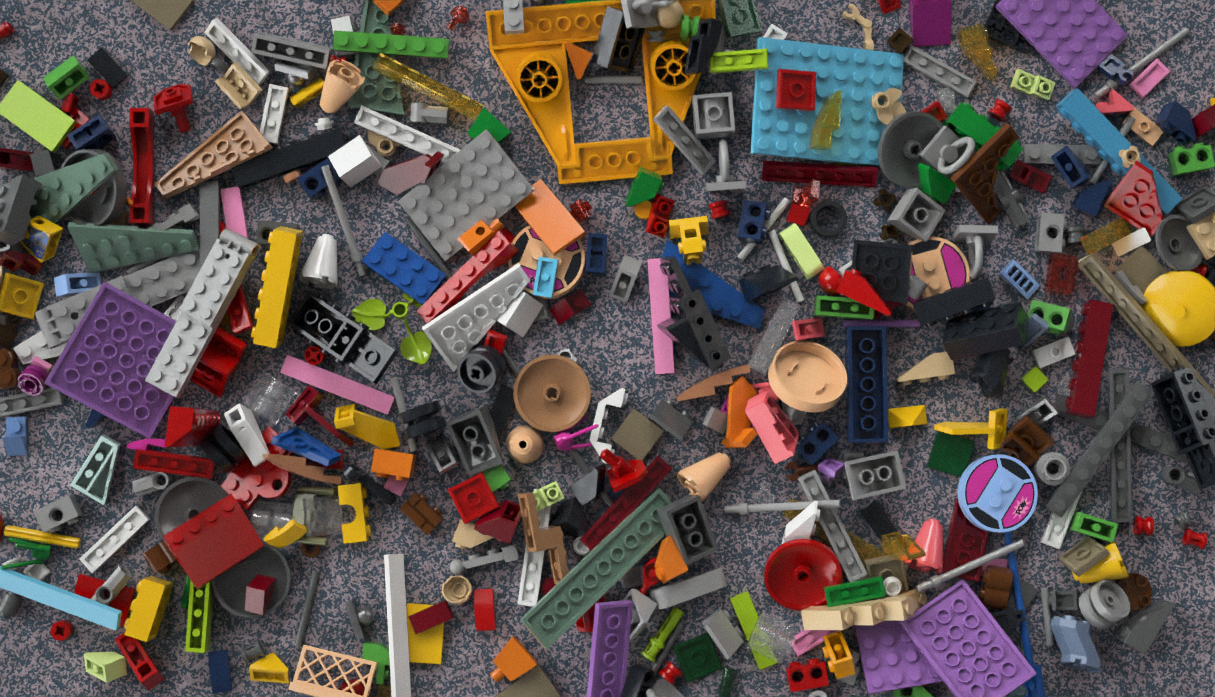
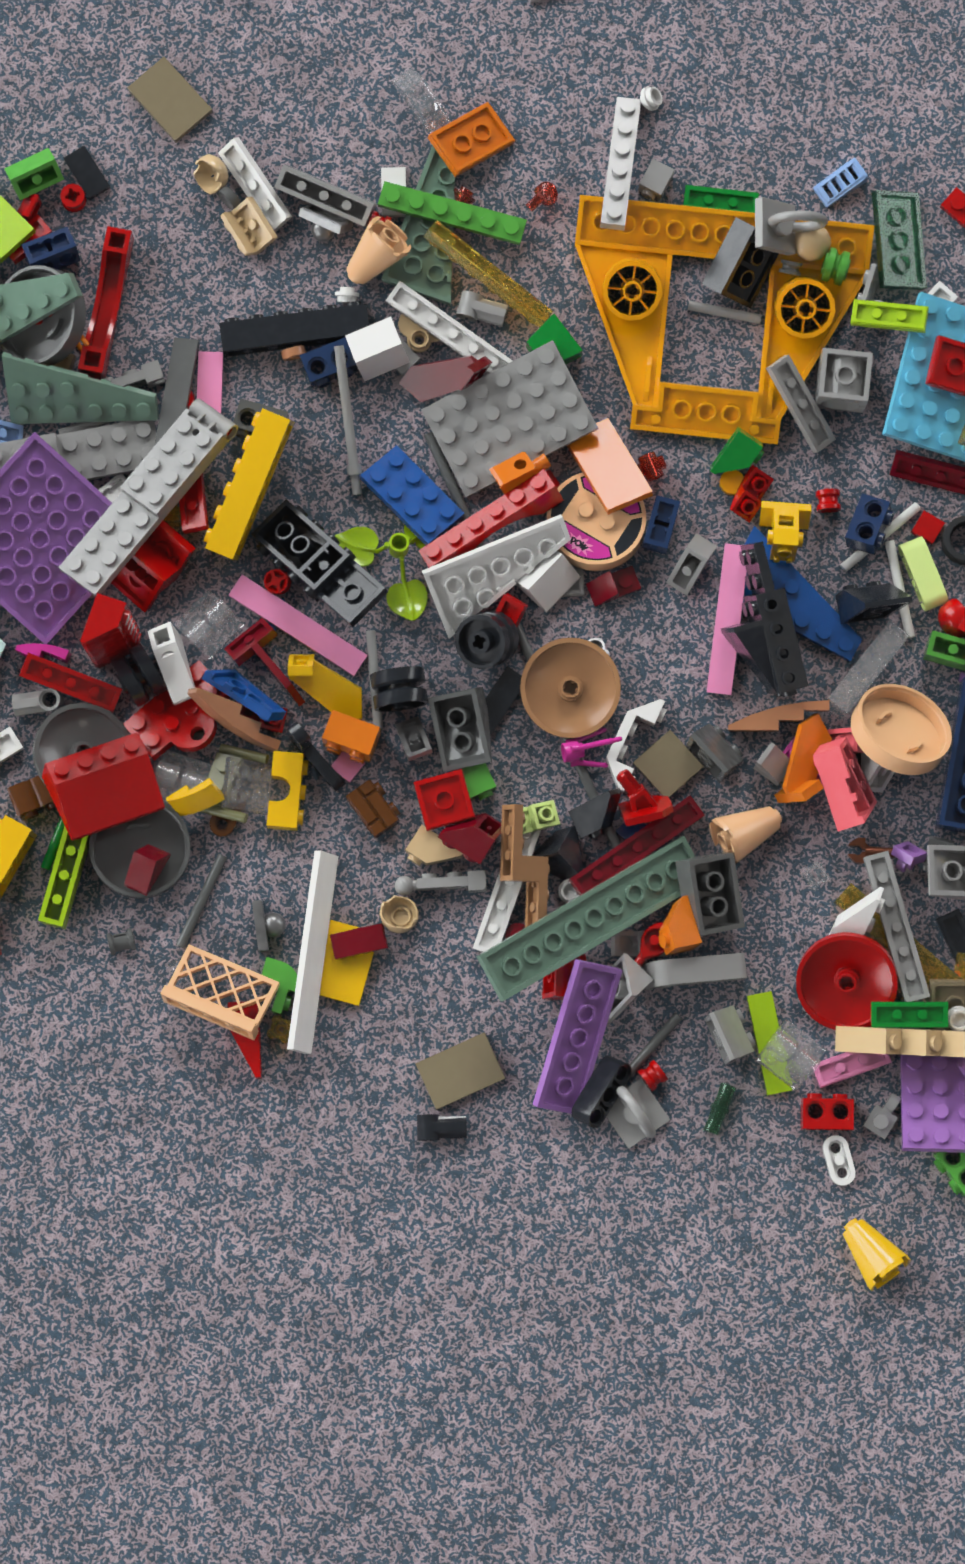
camera: 10 degrees right, 5 degrees down
red piece [154,84,193,133] -> none
medium nougat wing [154,110,273,199] -> none
dark blue slope [208,649,232,693] -> none
yellow slope [249,653,289,684] -> none
white plate [260,84,289,144] -> none
yellow slope [290,77,324,108] -> none
white cone [299,234,338,289] -> none
red slope [474,588,496,632] -> none
orange torso [490,635,538,683] -> none
light nougat cone [506,425,544,464] -> none
medium azure plate [532,257,559,298] -> none
orange slope [564,41,592,80] -> none
lime pin [640,606,684,662] -> none
dark green tile [673,632,723,683] -> none
black slope [684,18,723,75] -> none
light grey tile [705,139,746,191] -> none
light grey bar [725,500,841,515] -> none
clear red bracket [792,179,820,208] -> none
coral slope [792,317,826,341] -> none
dark blue brick [795,422,839,465] -> none
light orange brick [822,631,856,679] -> none

